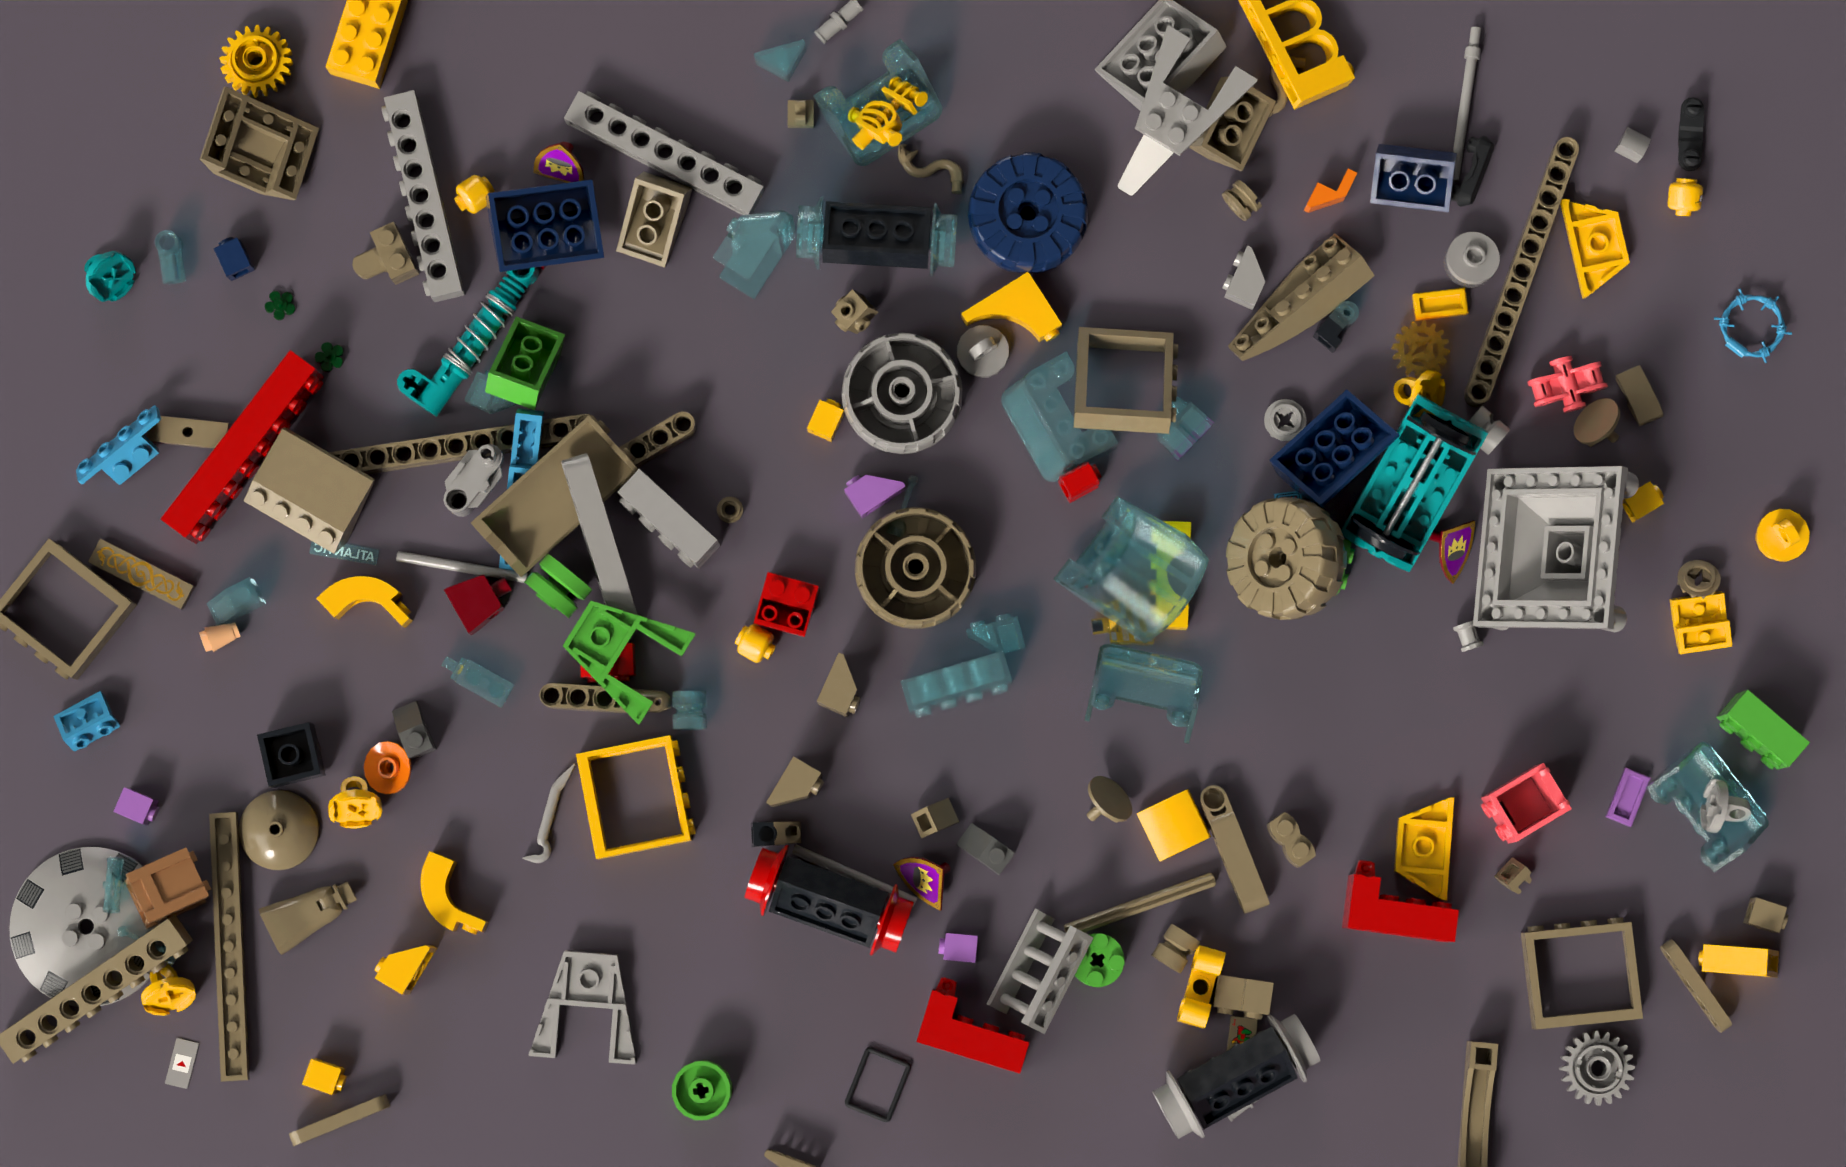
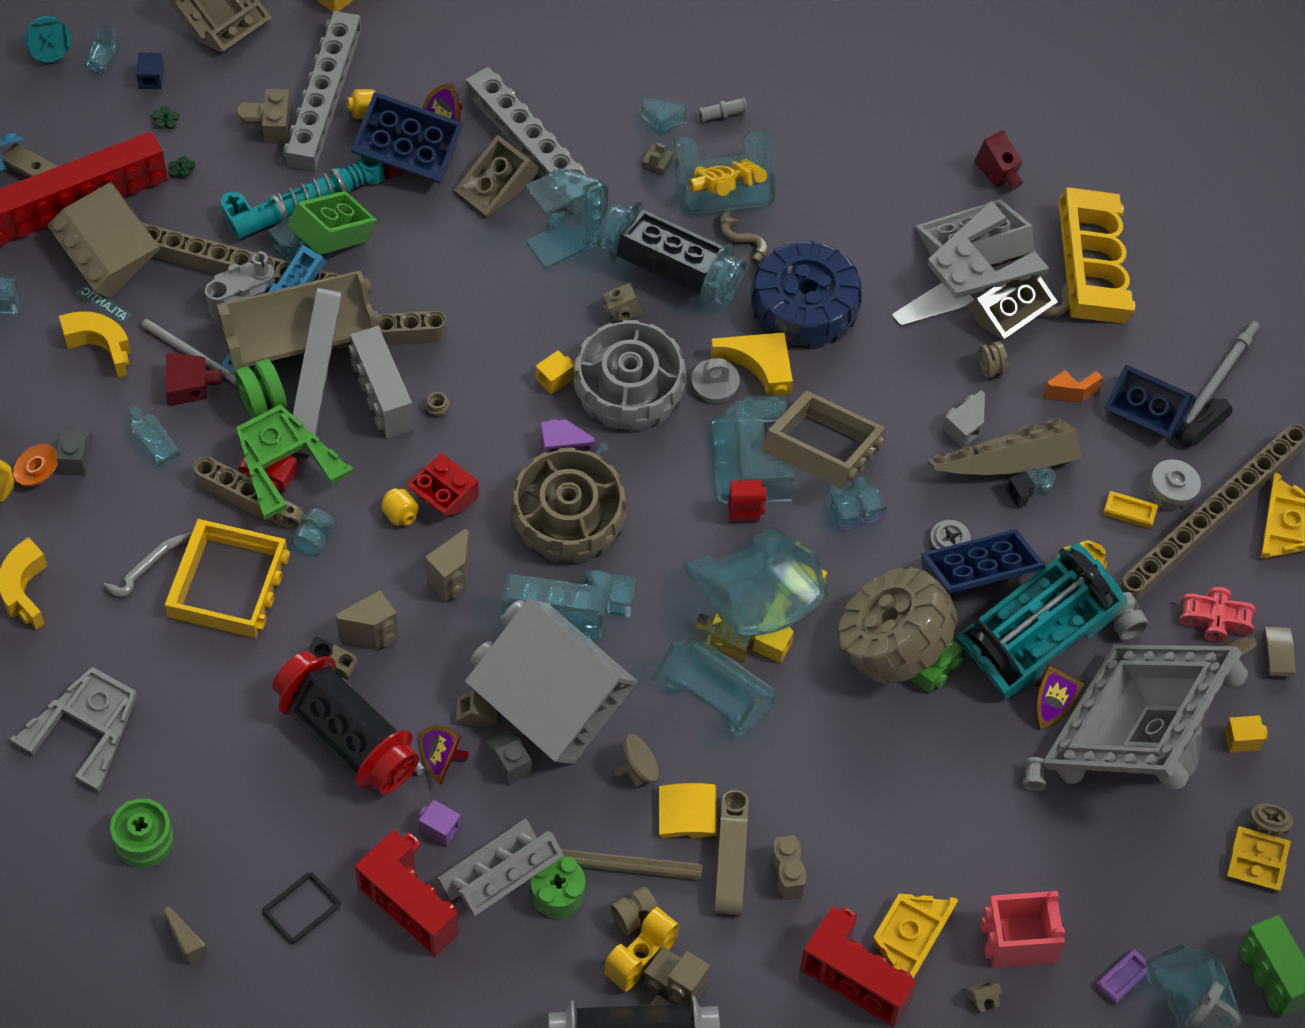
camera: 20 degrees right, 25 degrees down
clear yellow gear [1391,320,1450,378] -> none
none -> light grey brick [465,598,638,764]

